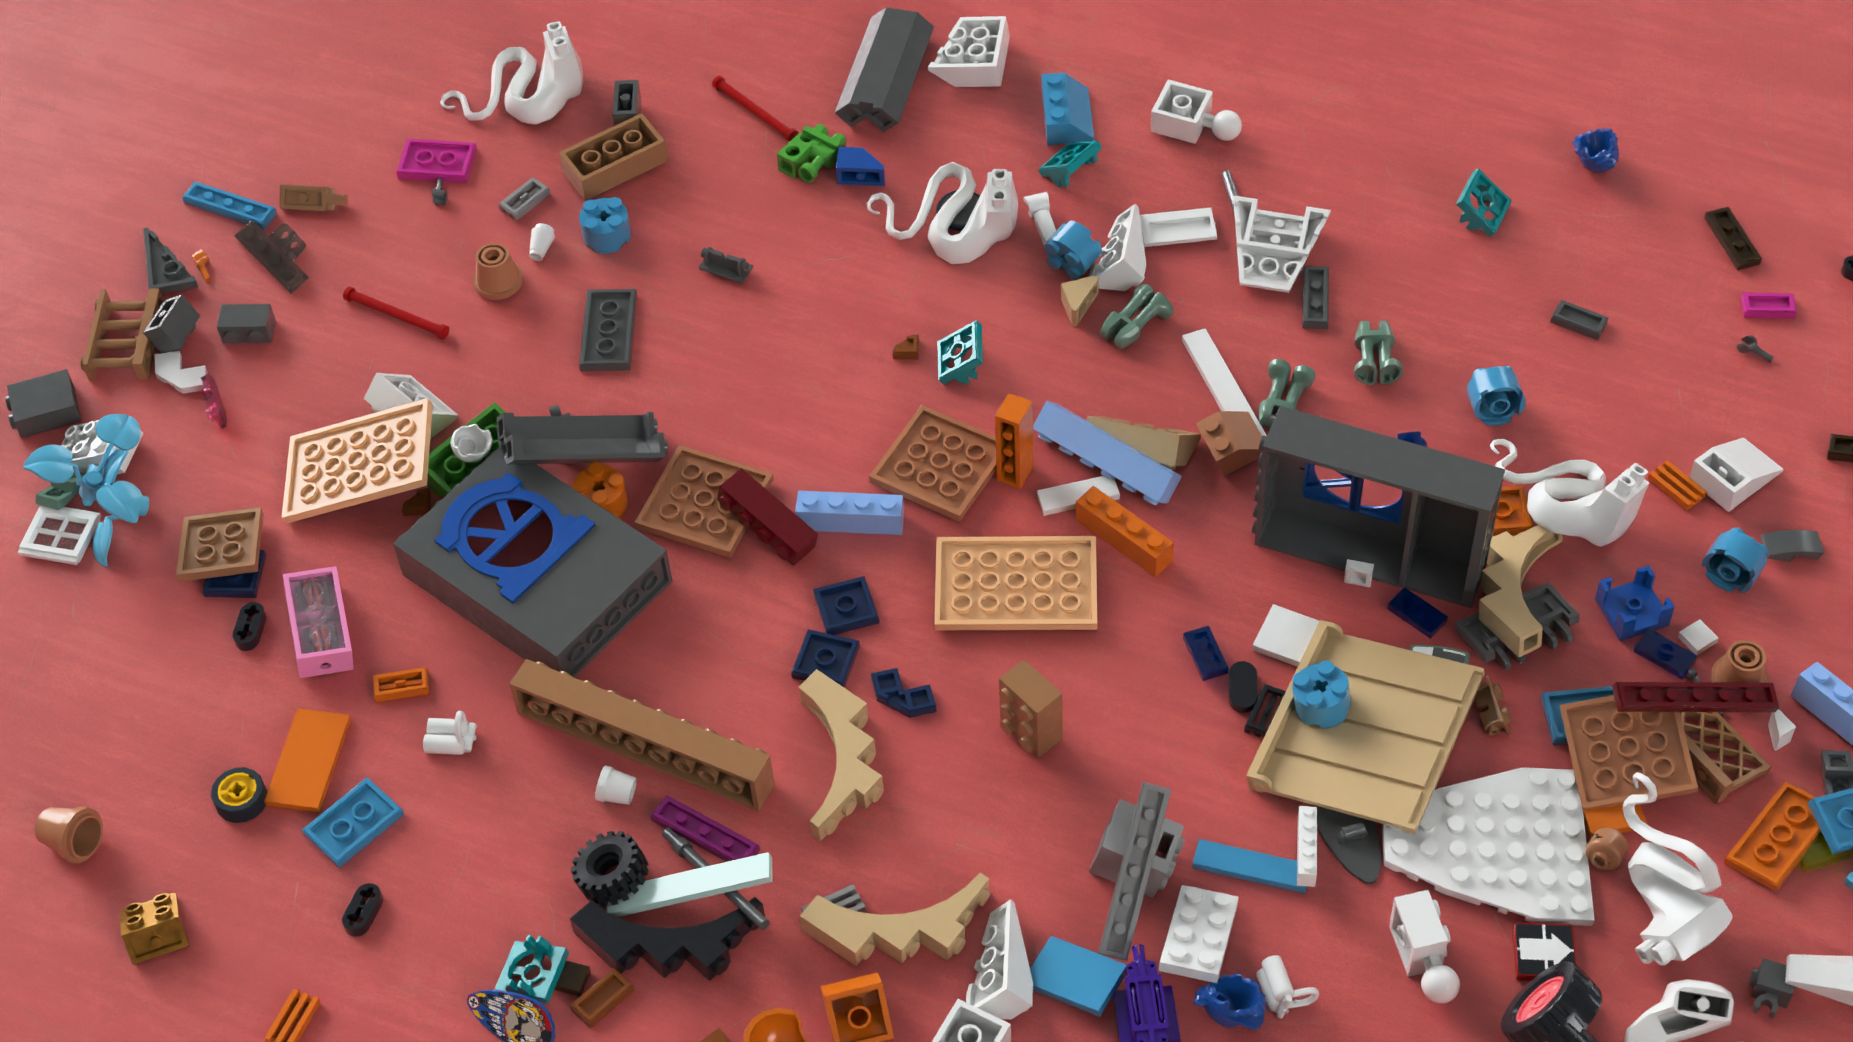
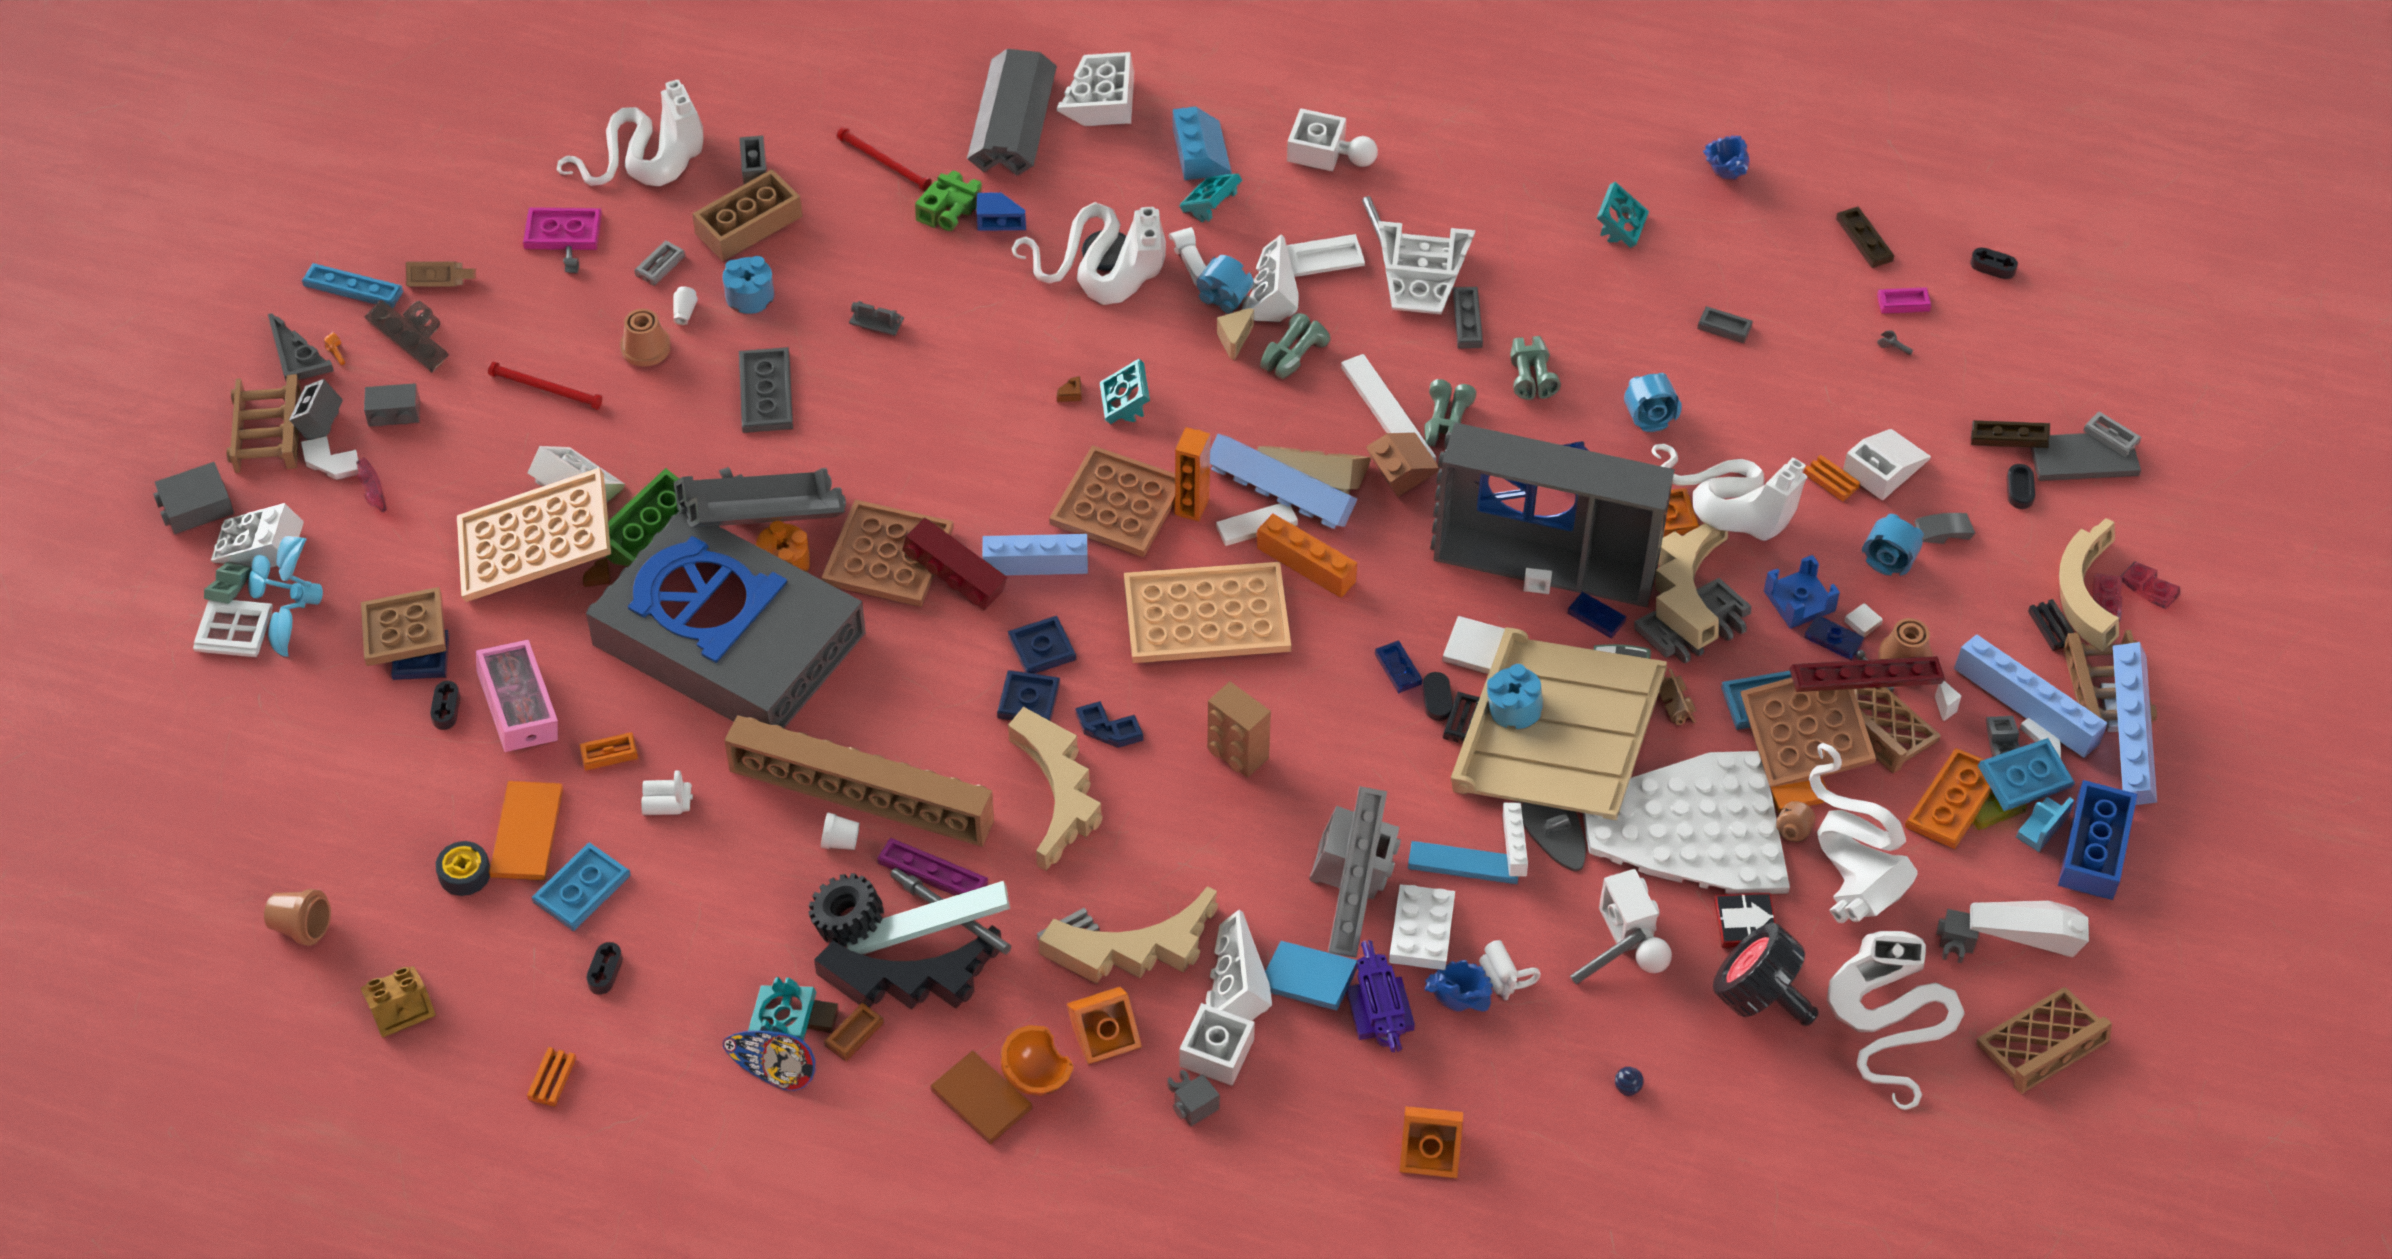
camera: 10 degrees left, 0 degrees up
medium azure plant [23,414,143,524] -> none
white hair [450,424,493,462] -> none
none -> dark grey bar [1570,928,1646,985]

